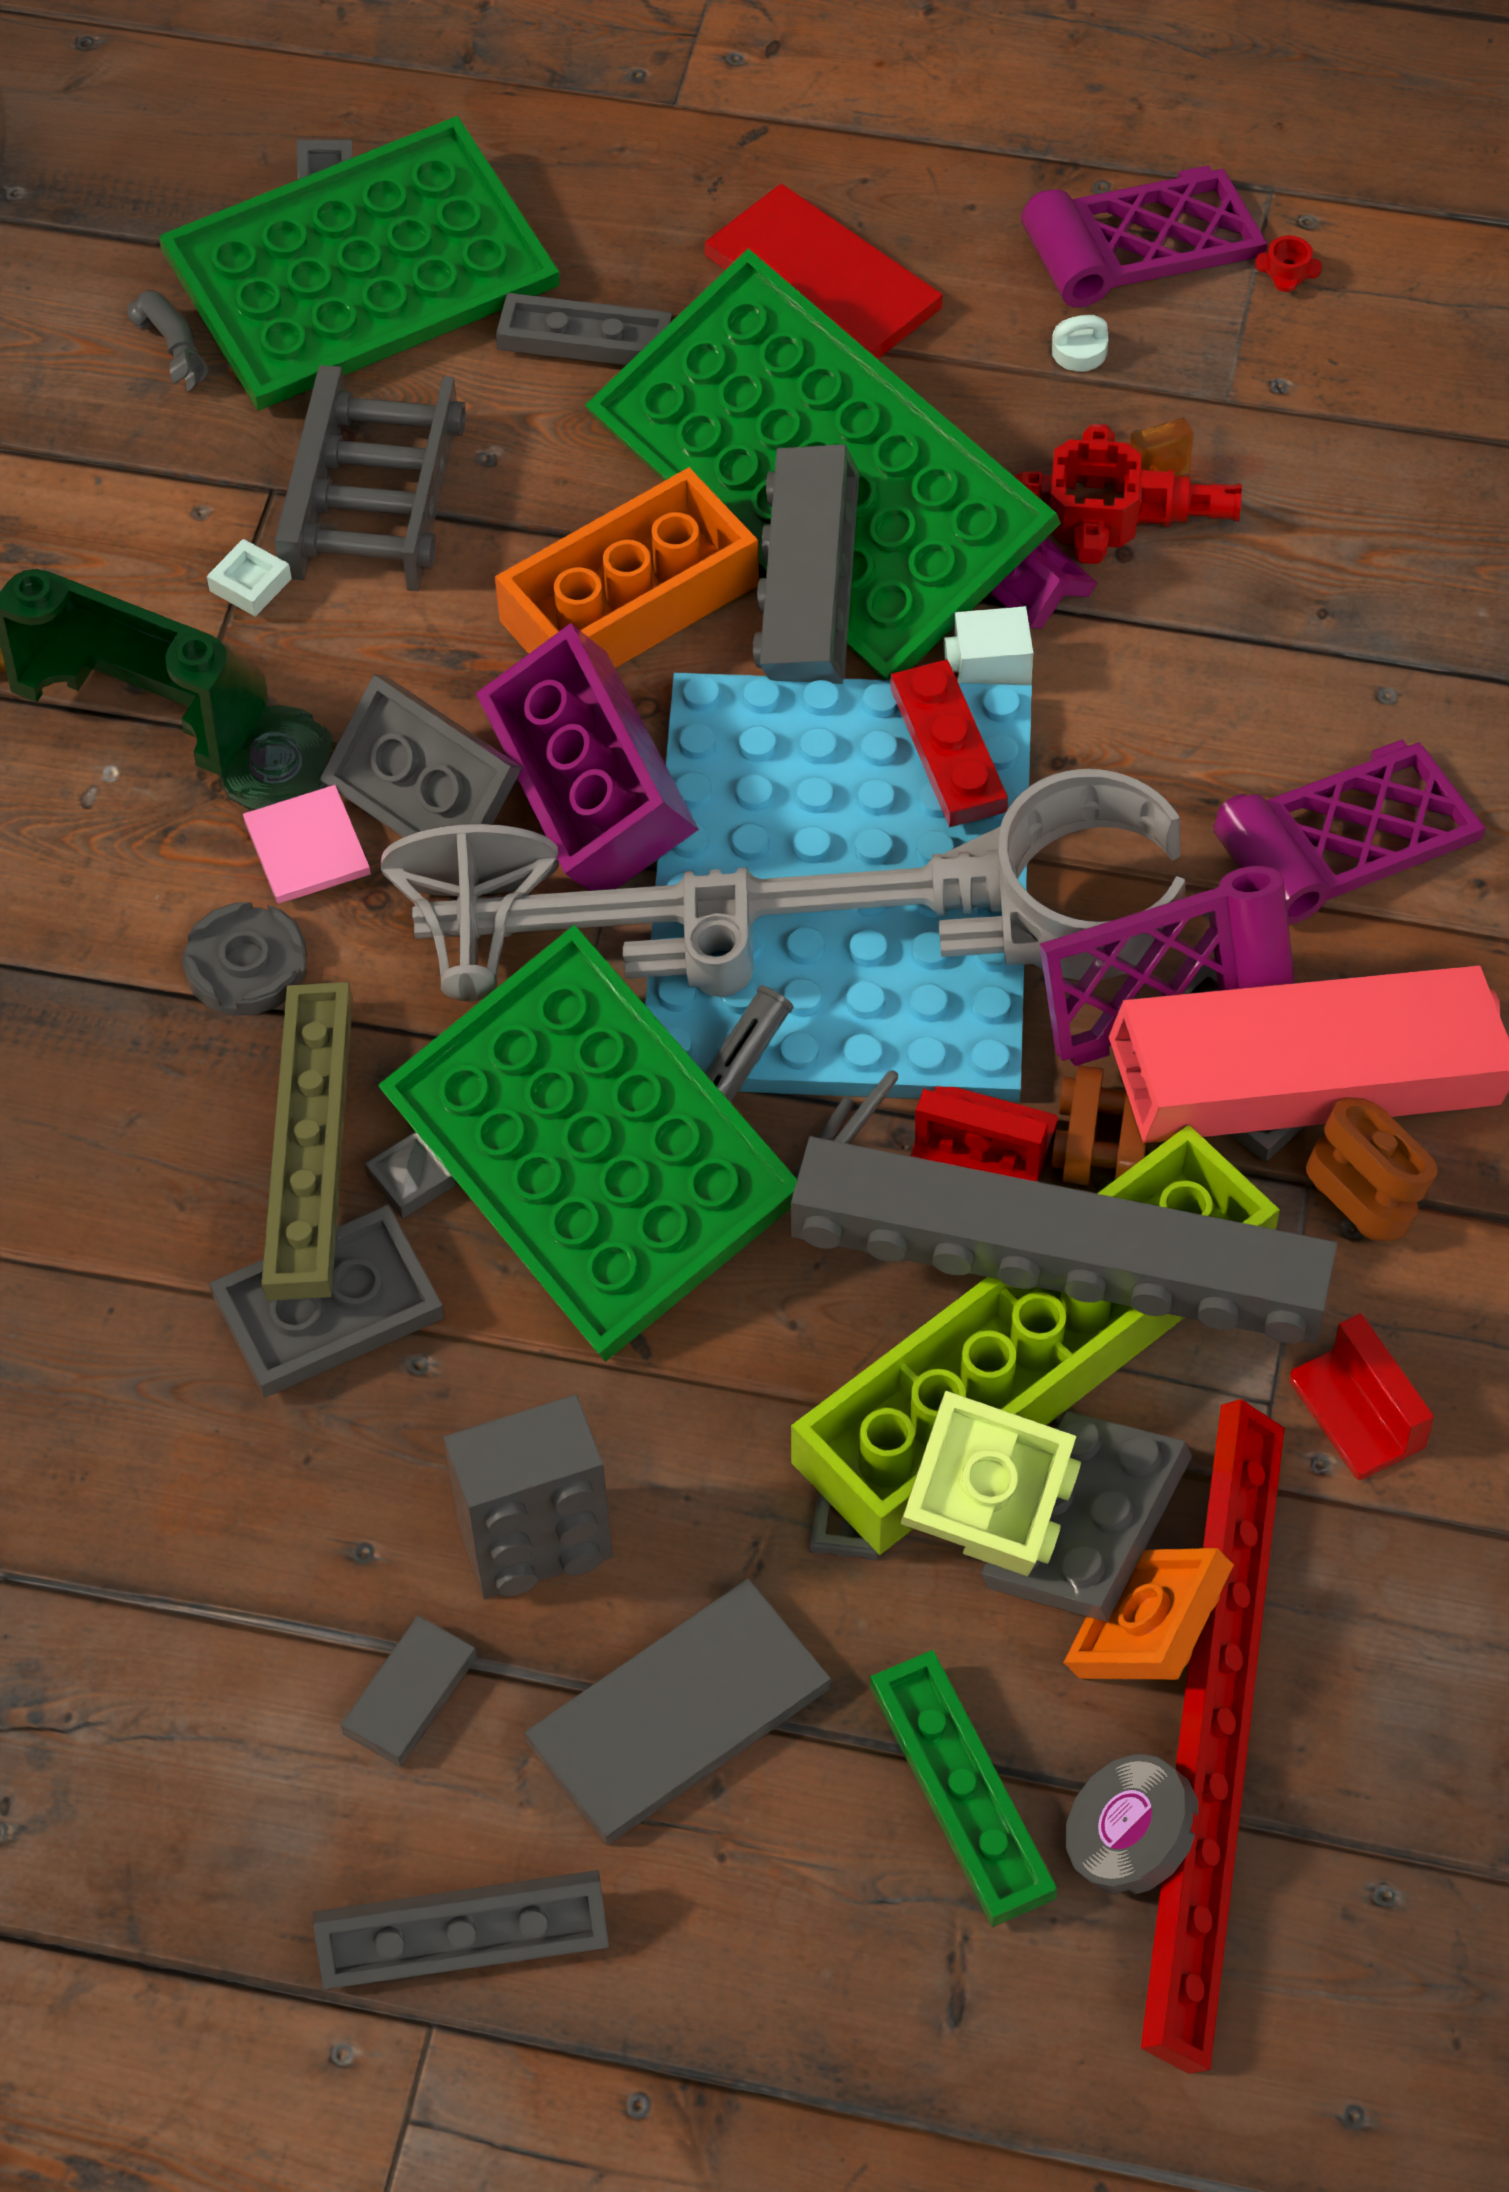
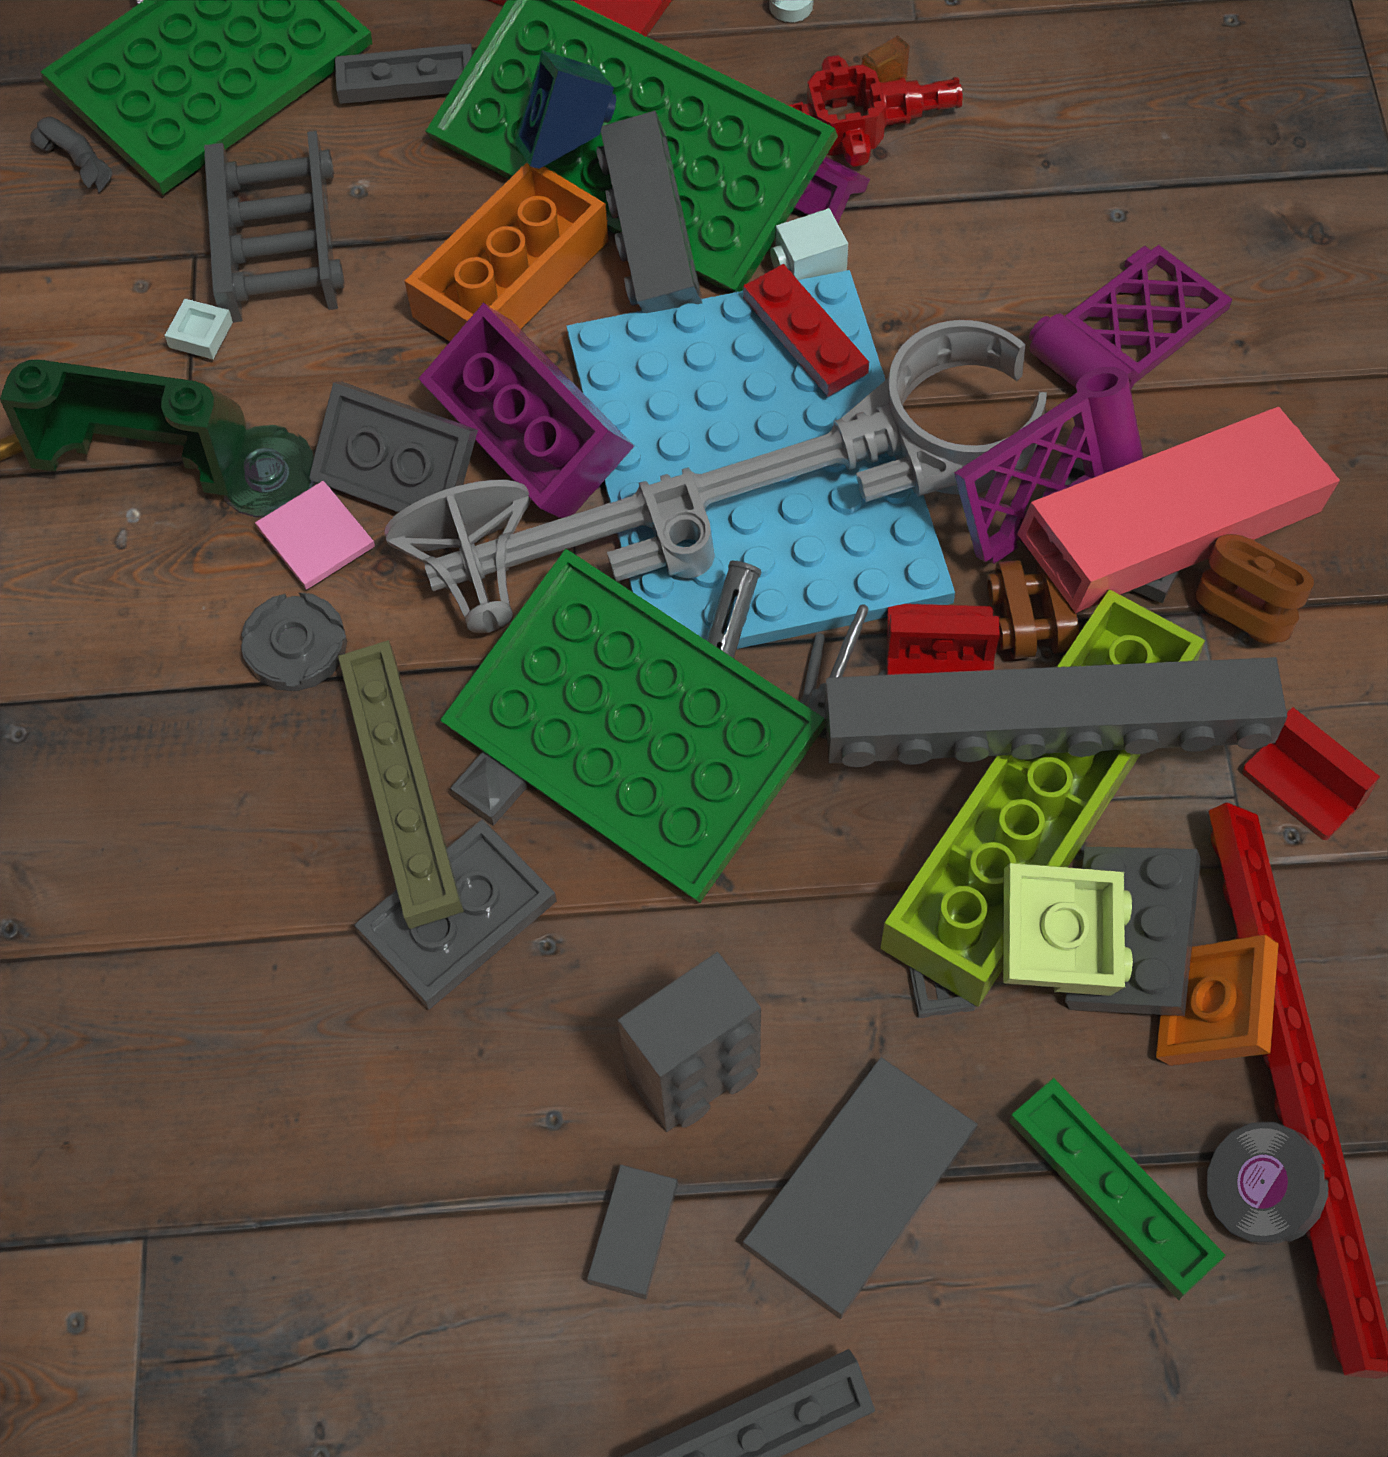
camera: 15 degrees left, 5 degrees up
none -> dark blue slope [515,50,616,169]

